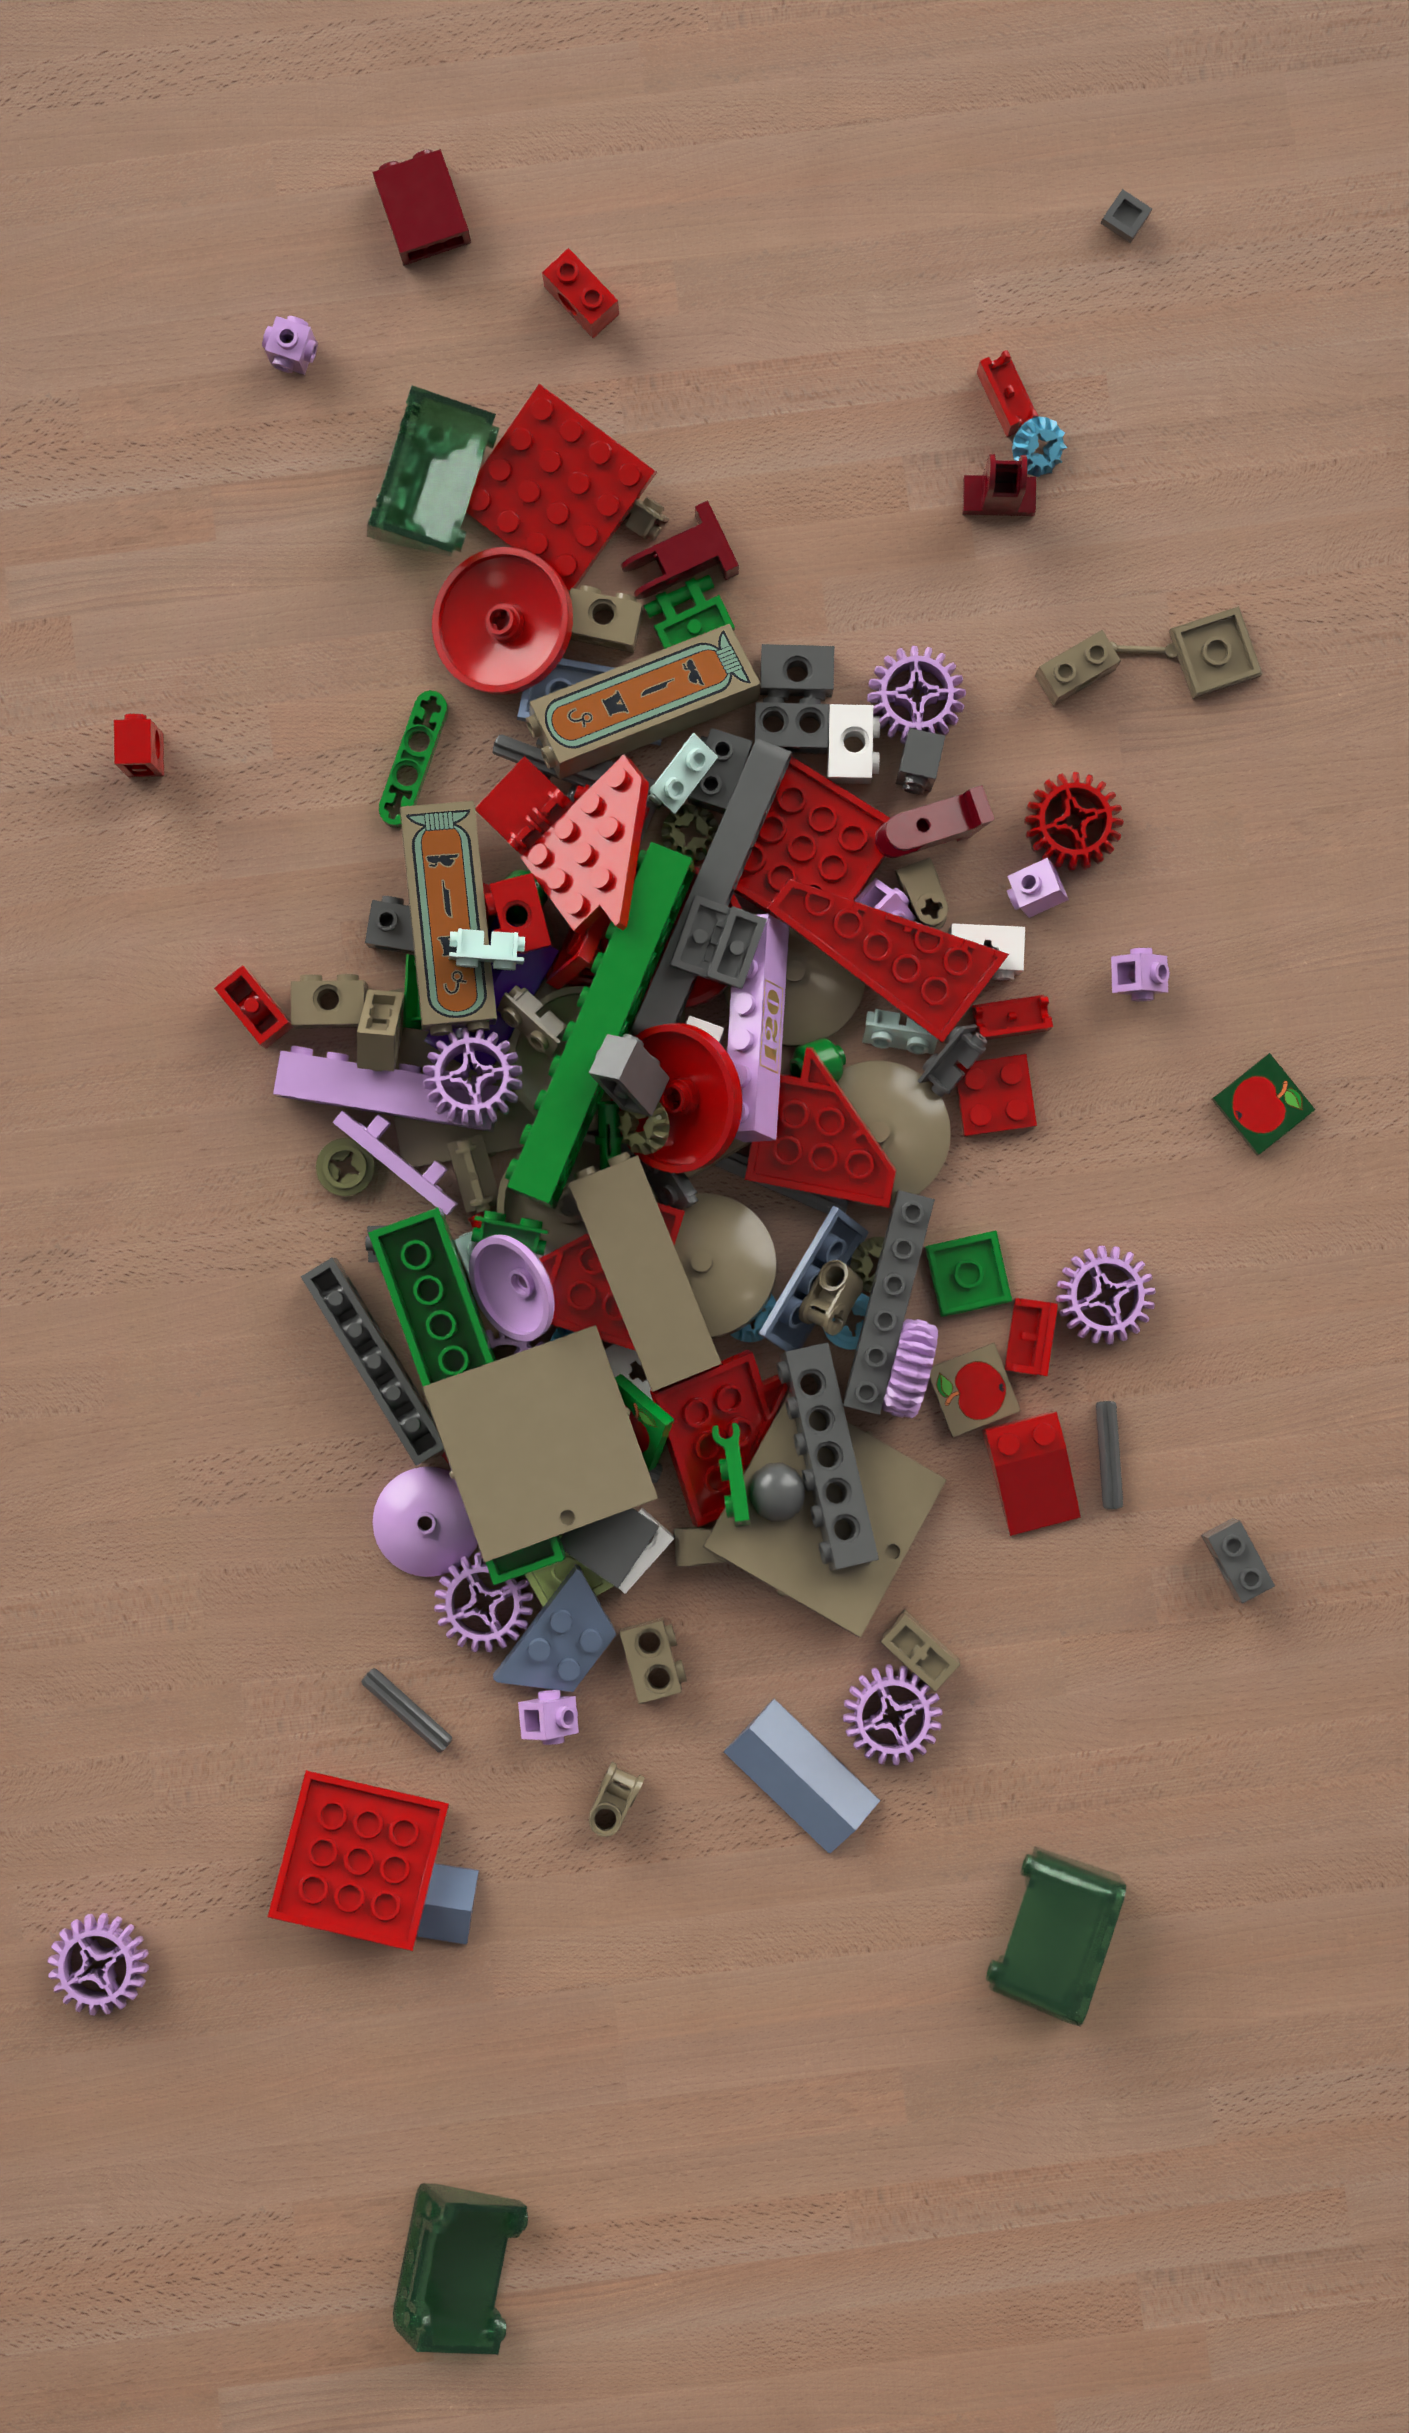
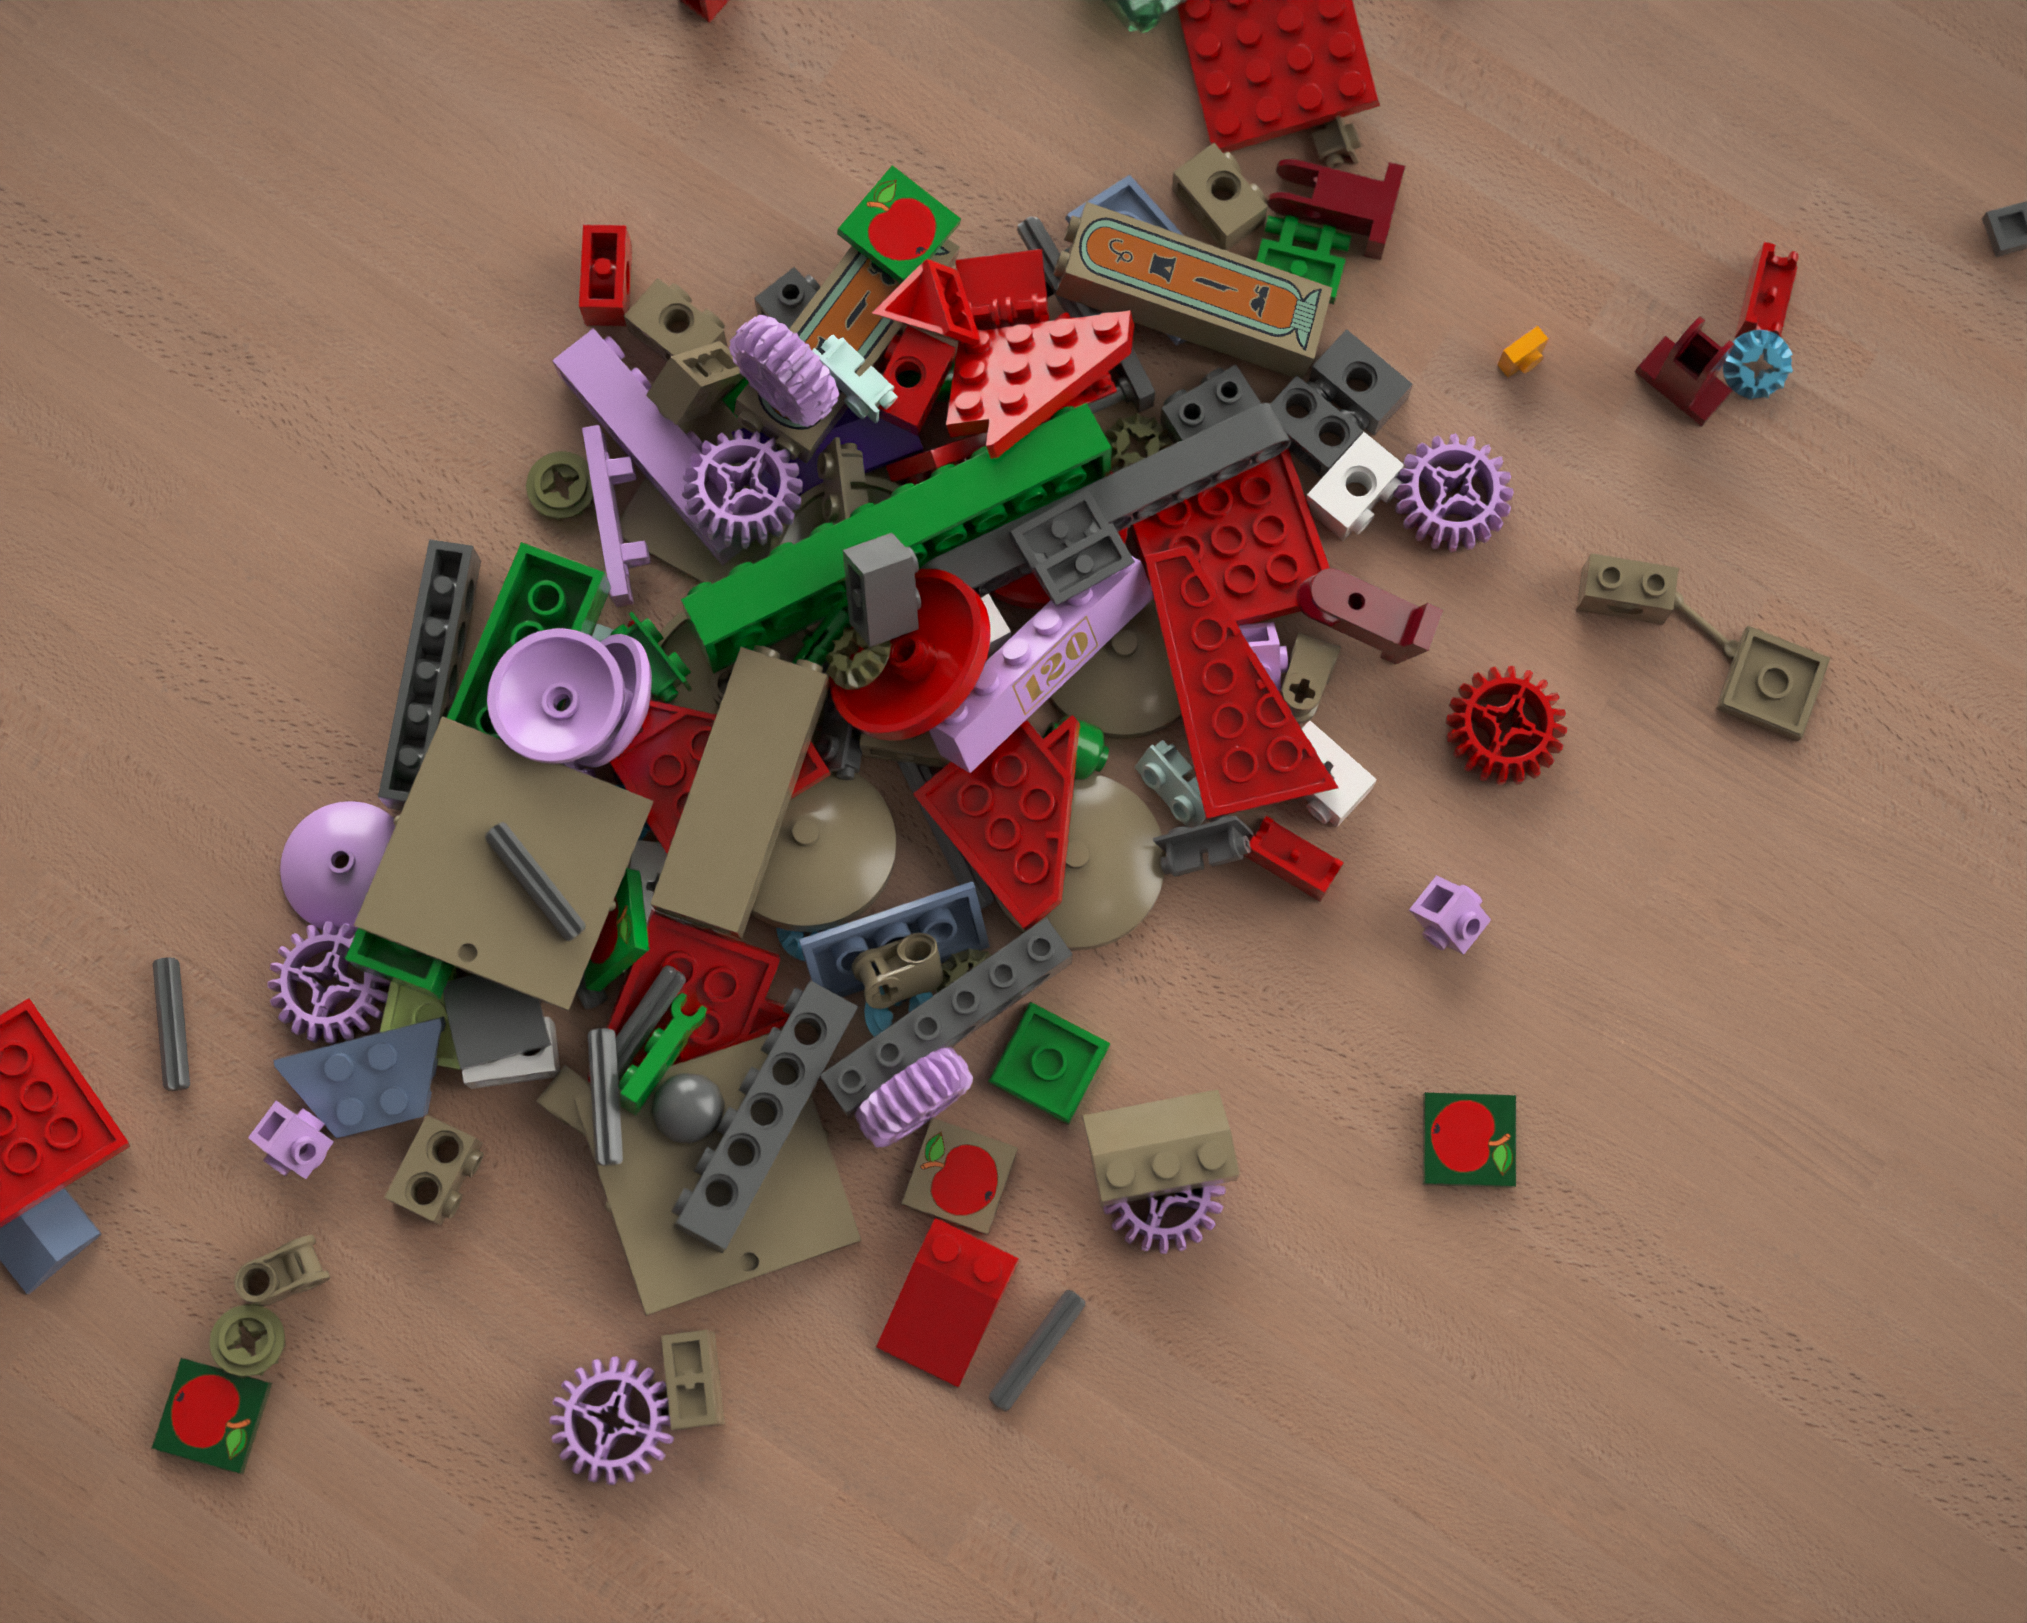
camera: 40 degrees right, 10 degrees down
green beam [378,690,448,828] -> none
red dish [432,547,573,695] -> none
dark tan hinge [447,1133,498,1213] -> none
light aqua hinge [648,733,718,814] -> none
sand blue slope [724,1698,880,1854] -> none
dark grey brick [895,728,945,795] -> none
red plate [956,1054,1037,1137] -> none
red hinge [1004,1298,1058,1376] -> none
lavender brick [1007,858,1069,918] -> none
dark grey brick [1201,1518,1275,1603] -> none
none -> tile [152,1358,272,1474]
none -> olive gear [209,1304,286,1379]
none -> dark grey axle [485,822,586,941]
none -> lavender dish [487,629,625,764]
none -> dark grey axle [588,1028,623,1166]
none -> dark grey axle [616,965,686,1081]
none -> lavender gear [729,315,839,427]
none -> tile [837,165,961,284]
none -> red slope [872,259,981,346]
none -> dark tan slope [1083,1090,1240,1207]
none -> light orange plate [1497,325,1548,378]

